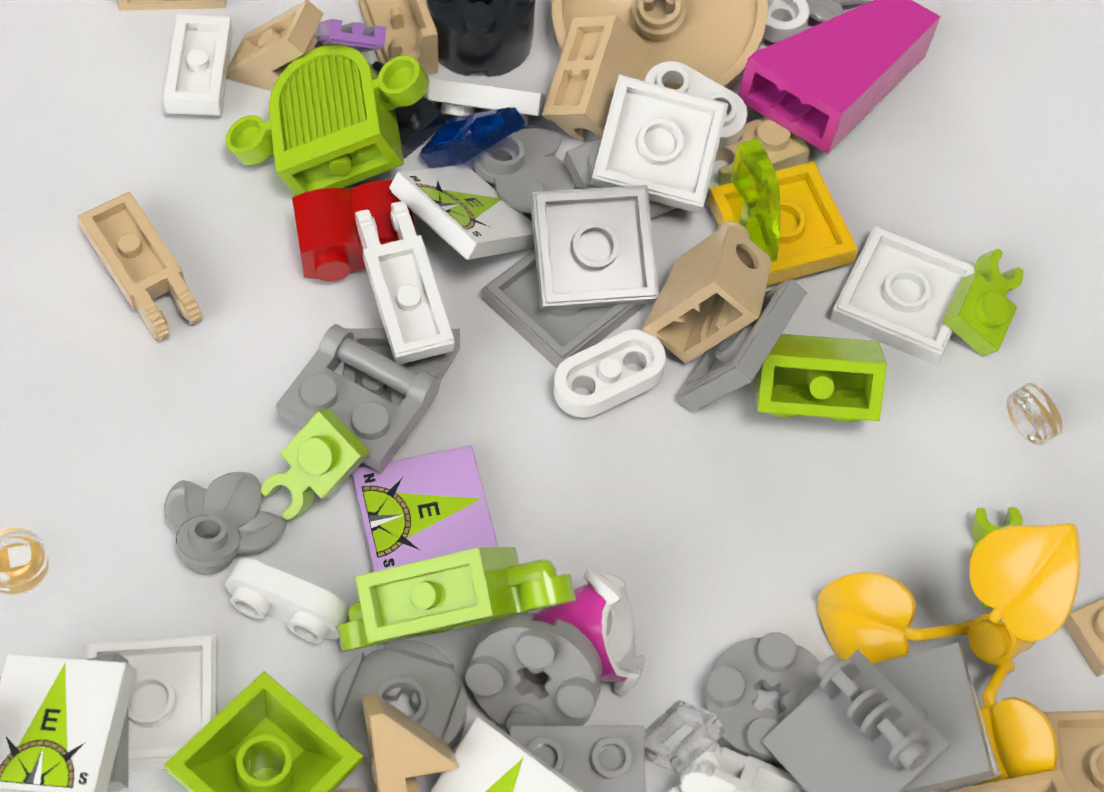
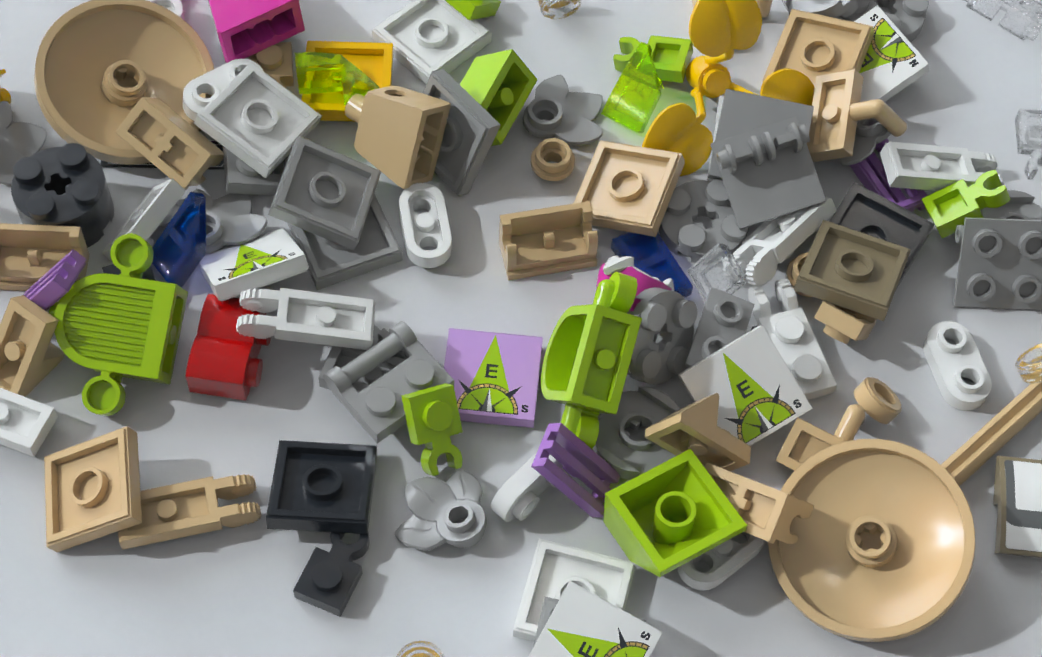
camera: 70 degrees left, 0 degrees up
none -> tan tile [44,426,142,552]
none -> black tile [266,440,377,534]
none -> black plate [293,532,370,617]
none -> tan hinge [499,201,598,280]
none -> light grey plate [523,75,603,145]
none -> tan plate [531,138,575,181]
none -> medium lavender tile [531,423,620,518]
none -> tan tile [574,140,685,237]
none -> clear neon green slope [601,42,664,133]
none -> clear blue tile [611,232,693,297]

